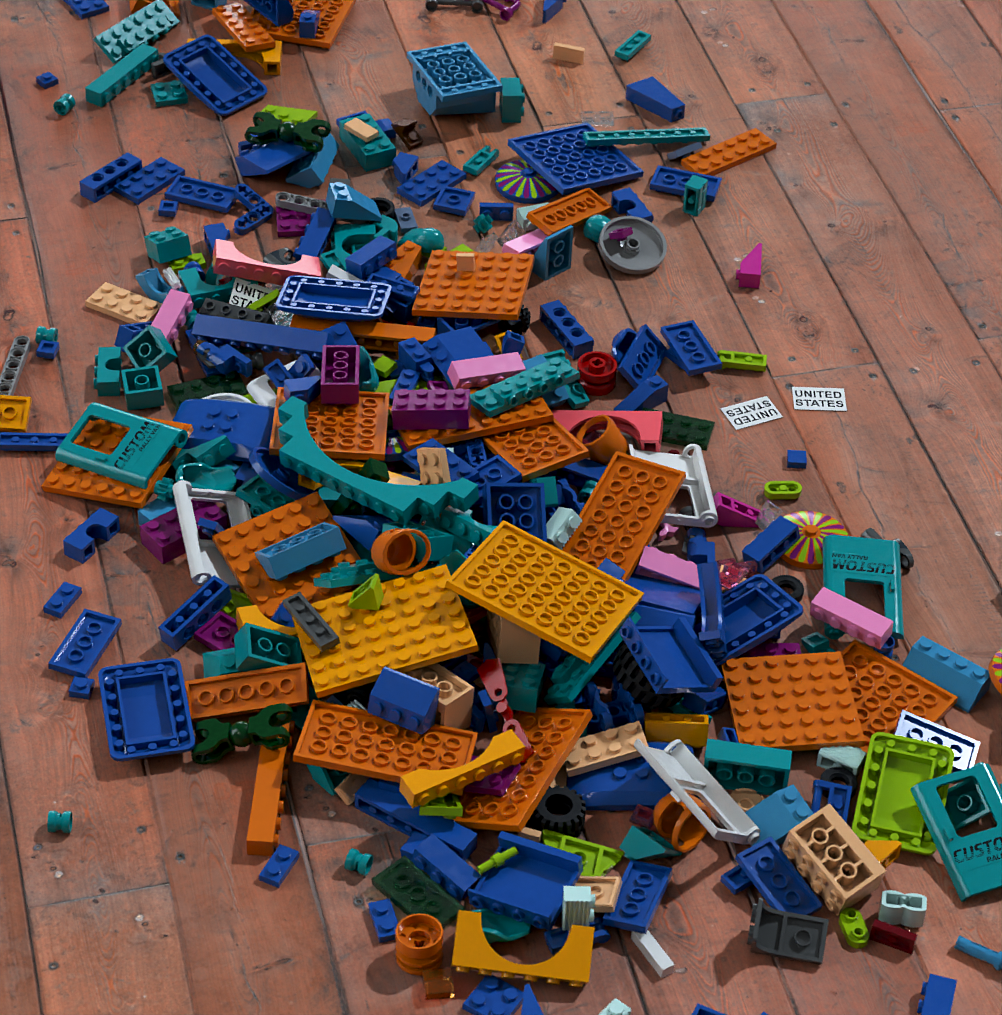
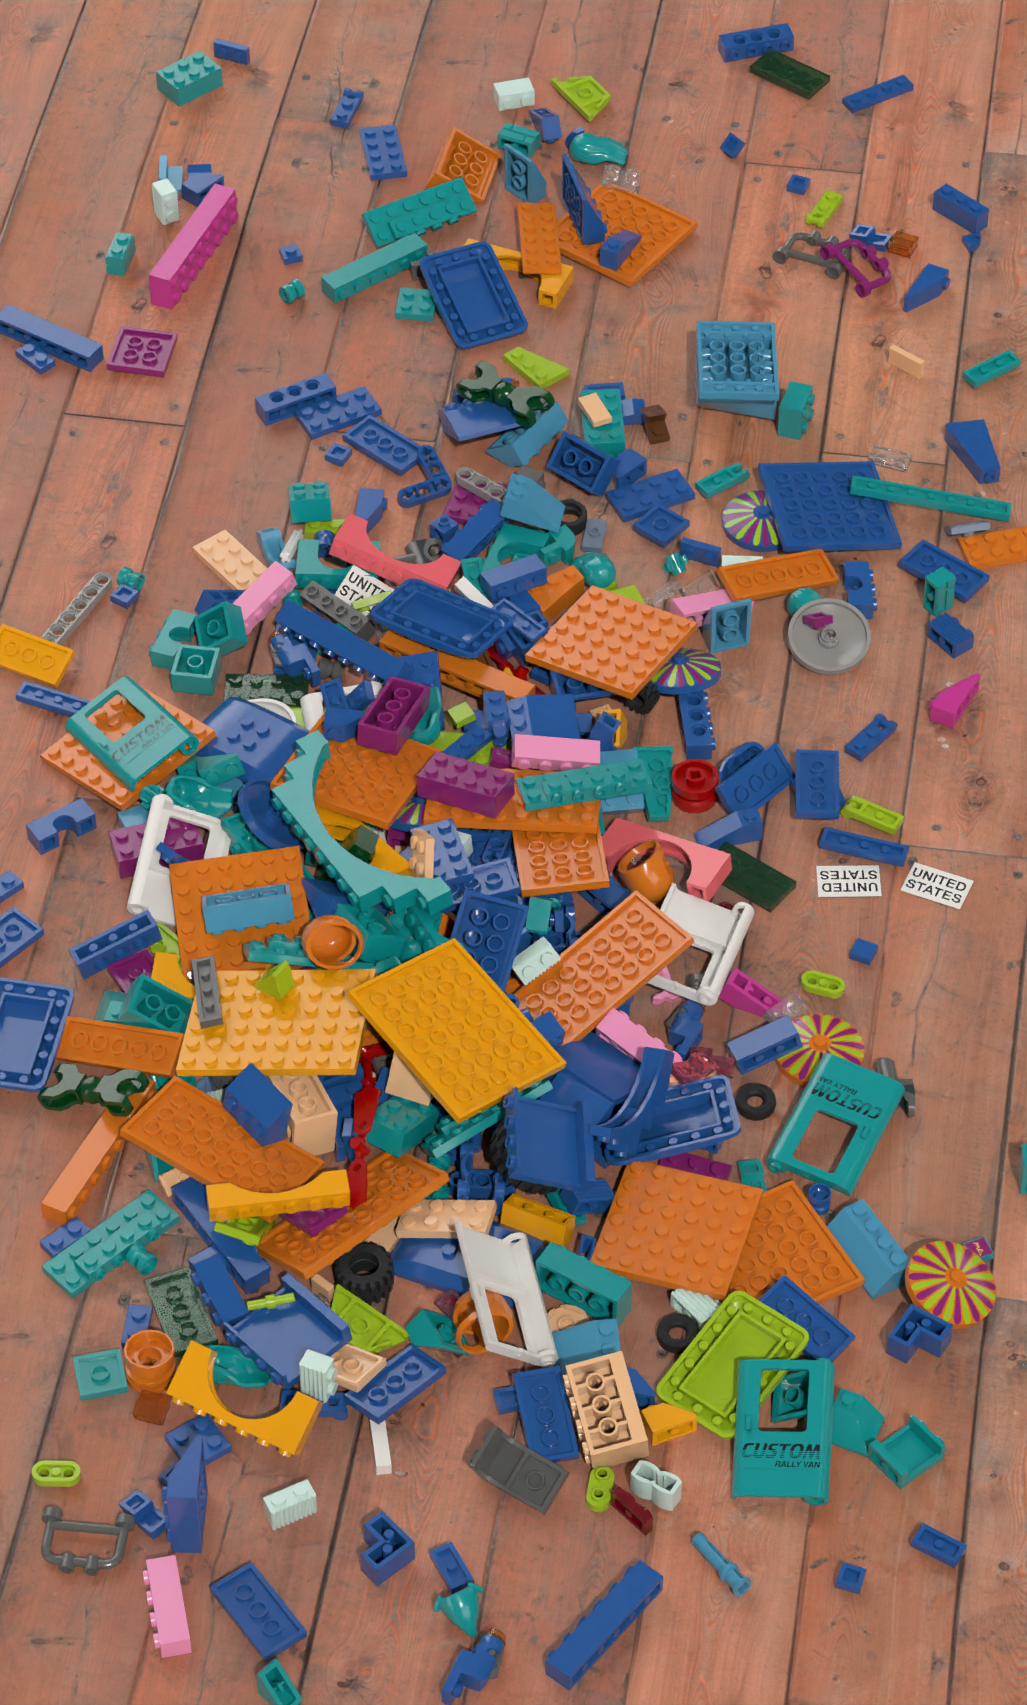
camera: 25 degrees right, 5 degrees up
light nougat tile [456,253,476,271] -> none
bright pink brick [810,587,894,649] -> none
blue plate [811,780,852,822] -> none
none -> teal plate [42,1189,180,1299]
none -> teal plate [73,1348,128,1401]
none -> blue brick [430,514,459,547]
none -> blue brick [546,431,621,496]
none -> dish [651,648,721,694]
none -> blue plate [819,827,909,867]
none -> blue plate [844,713,898,762]
none -> blue brick [927,612,974,659]

